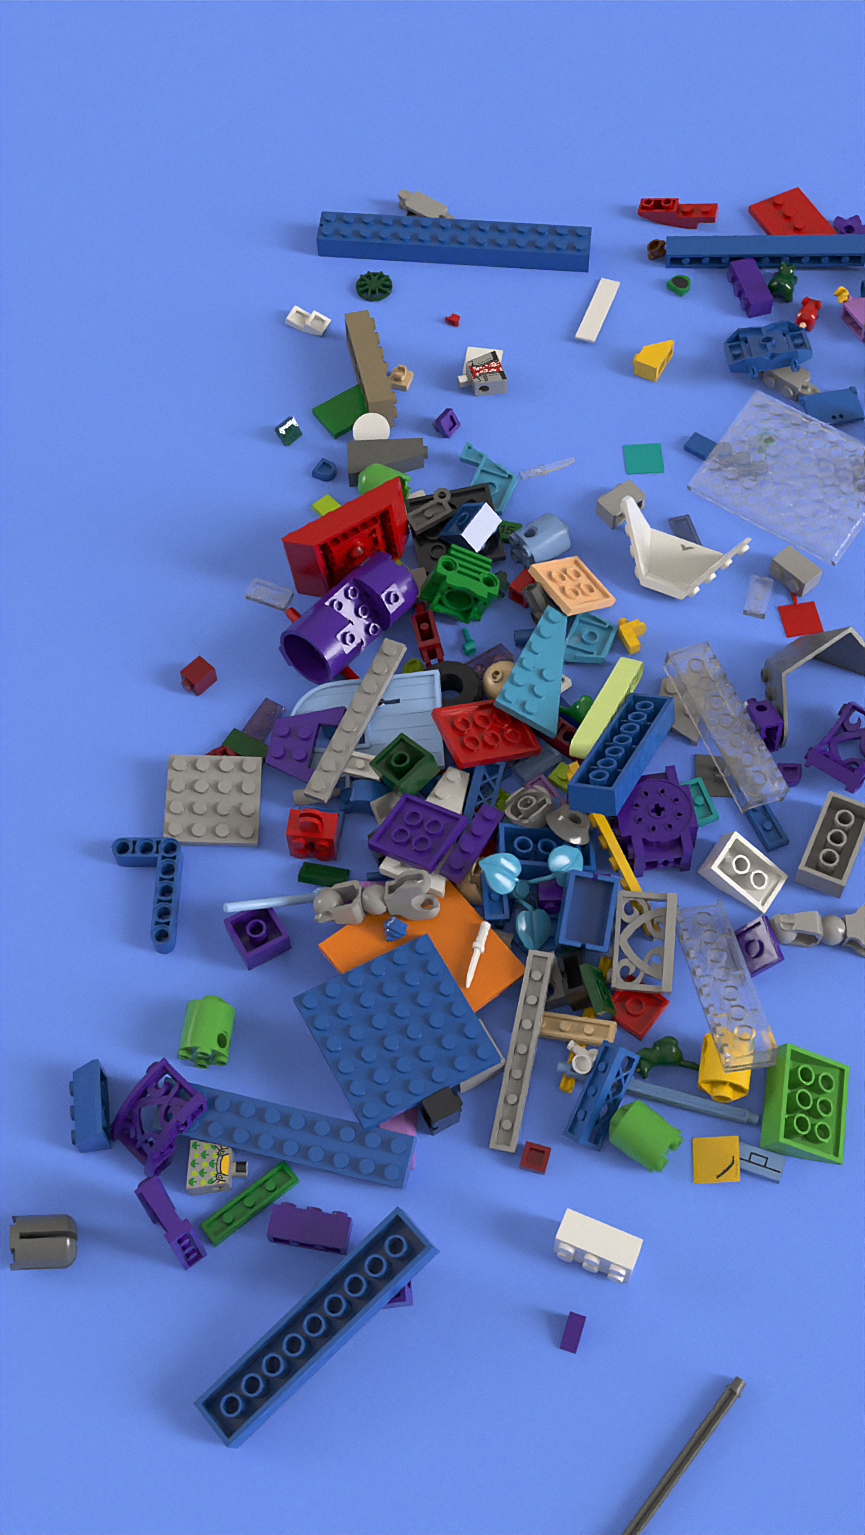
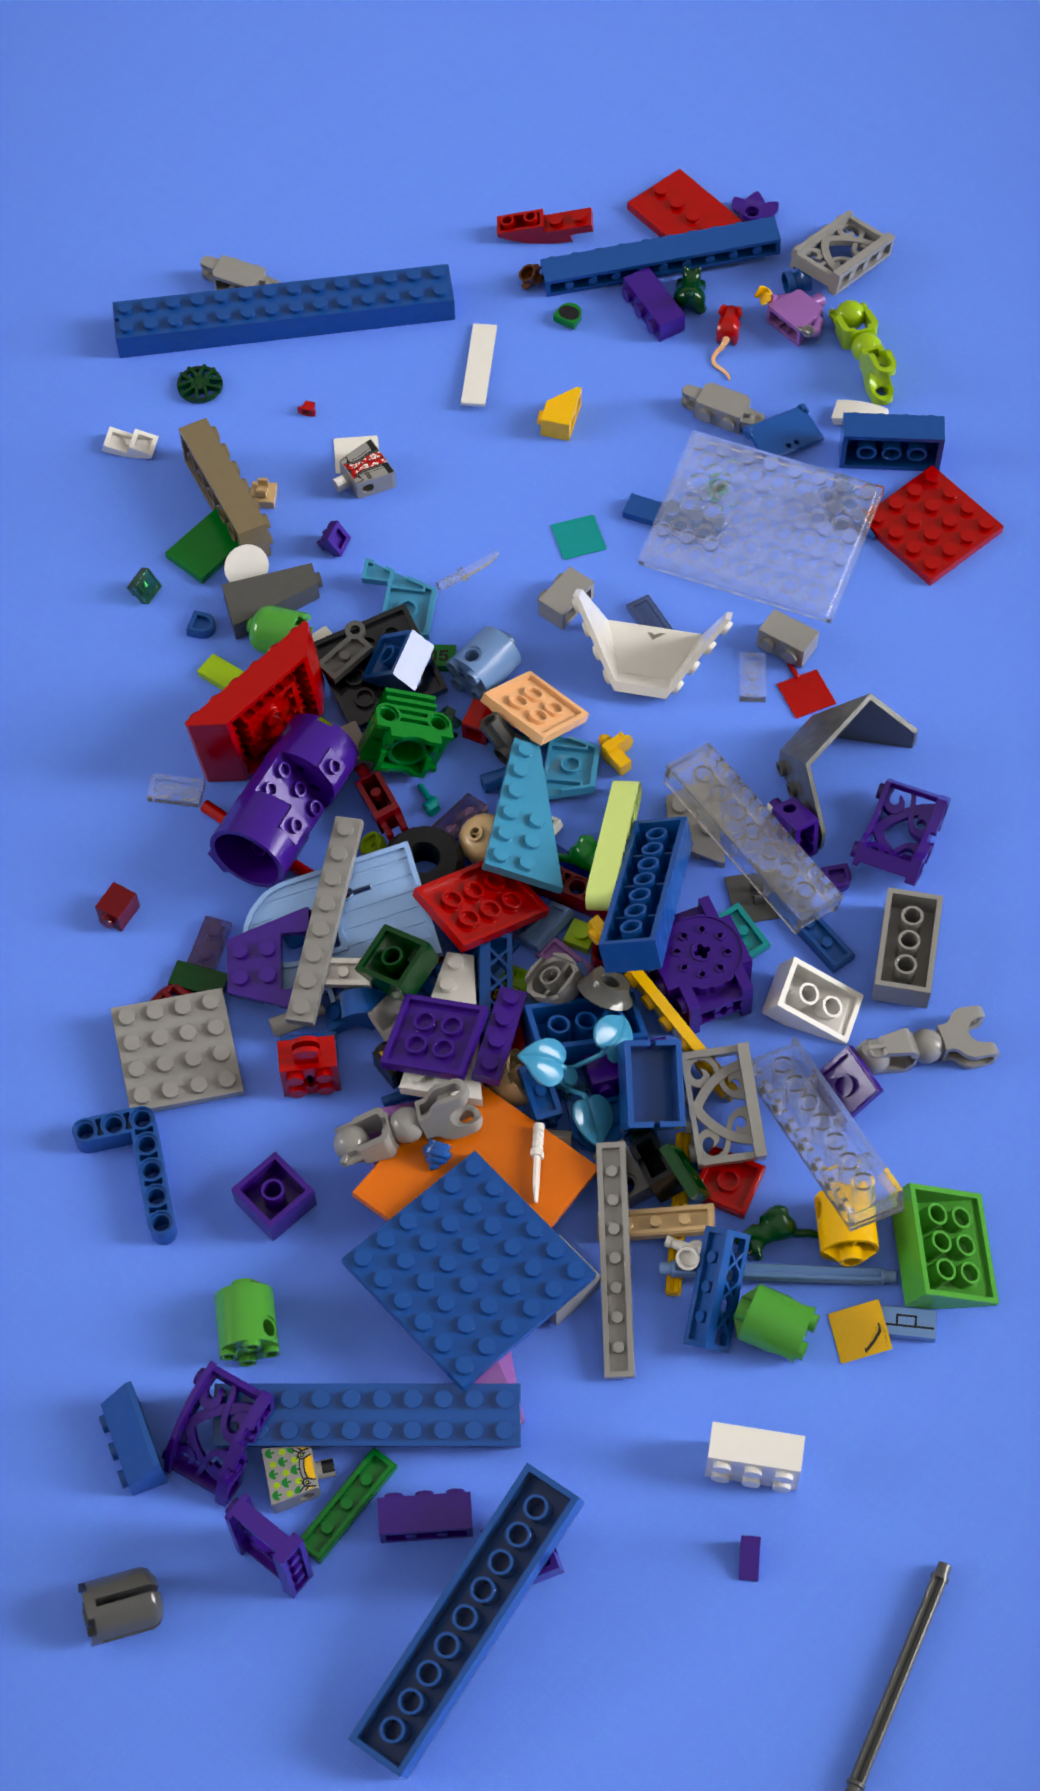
camera: 15 degrees left, 0 degrees up
light blue piece [223,887,329,913] -> none
dark green tile [298,862,350,887] -> none
black brick [421,1086,463,1136] -> none
dark red plate [519,1141,551,1175] -> none
blue piece [723,320,813,379] -> none

